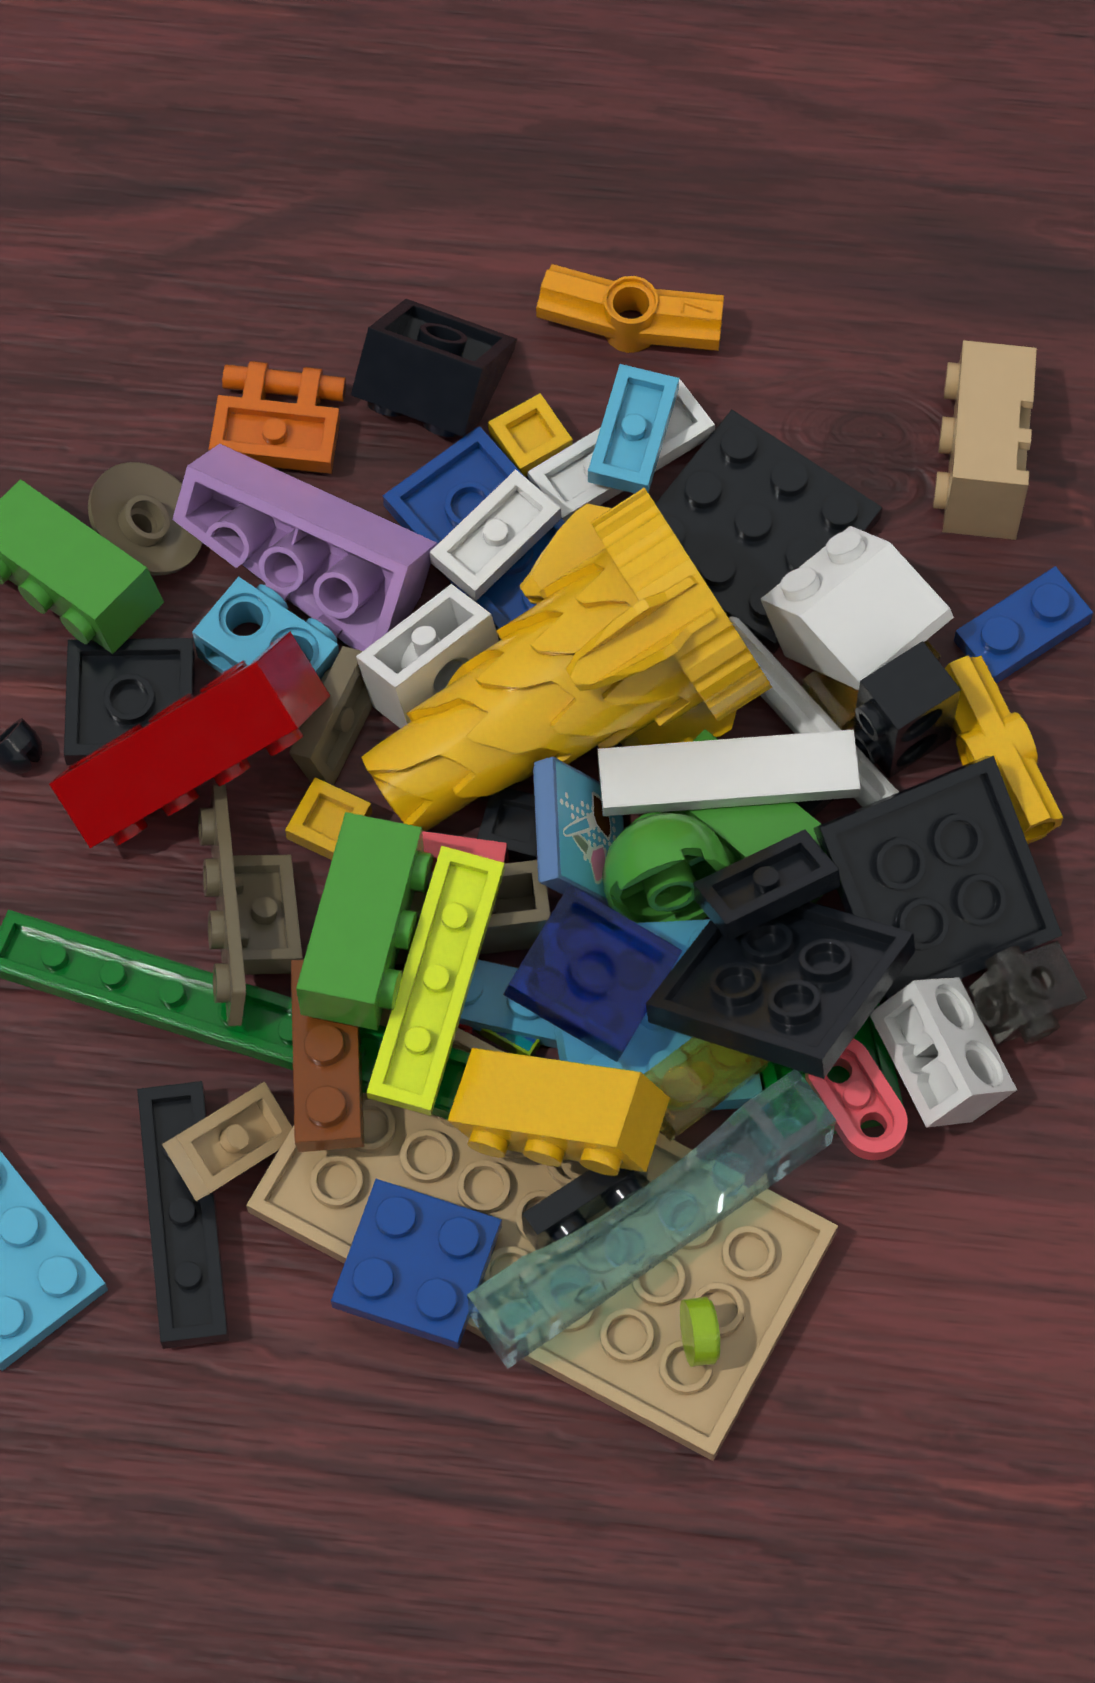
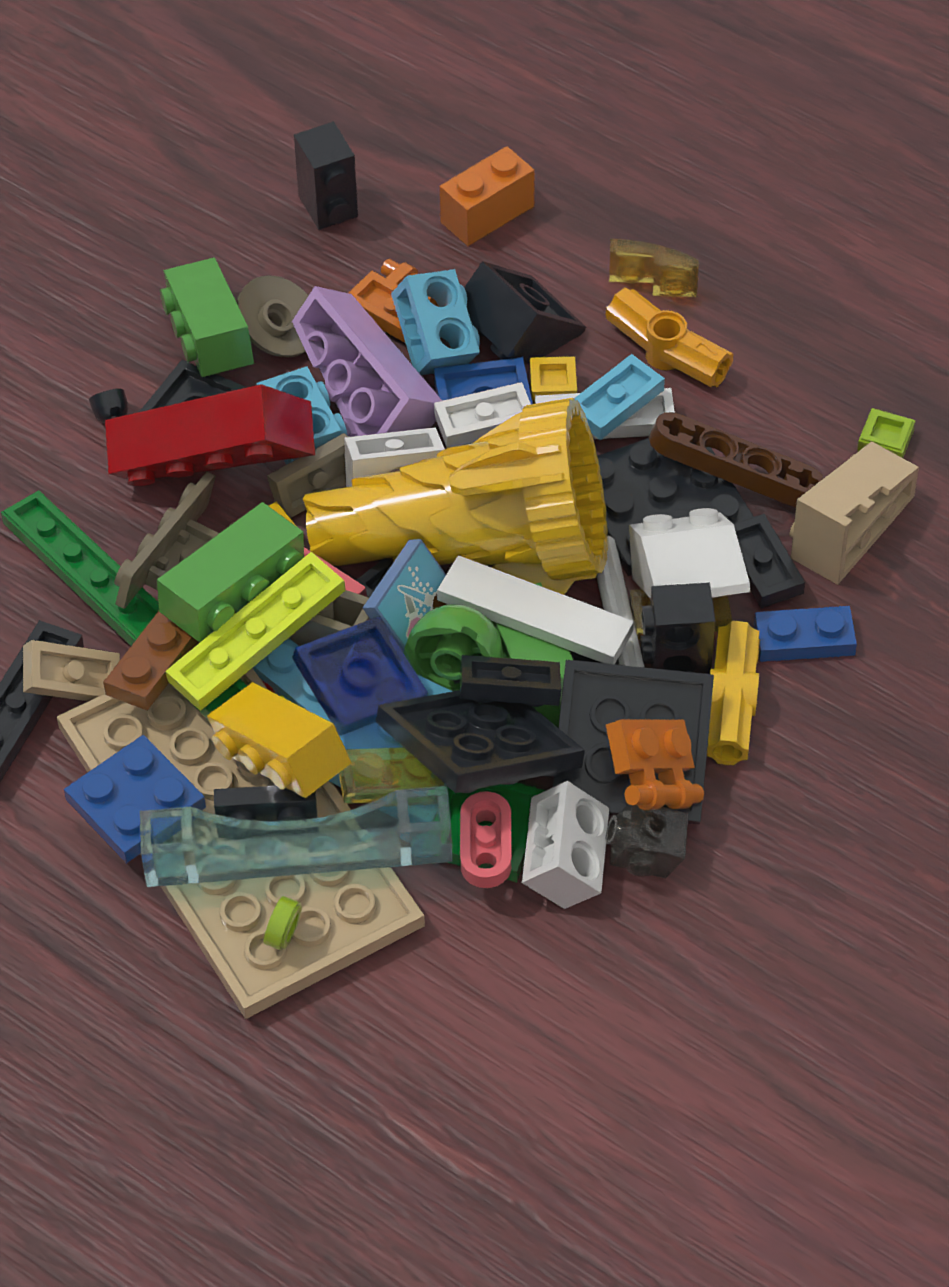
camera: 30 degrees right, 15 degrees down
none -> black brick [294,121,358,230]
none -> medium azure brick [391,269,480,375]
none -> orange brick [439,146,535,246]
none -> orange plate [606,719,704,810]
none -> clear yellow slope [609,239,699,297]
none -> reddish brown beam [649,412,824,508]
none -> black plate [734,514,805,608]
none -> lime tile [857,408,916,458]

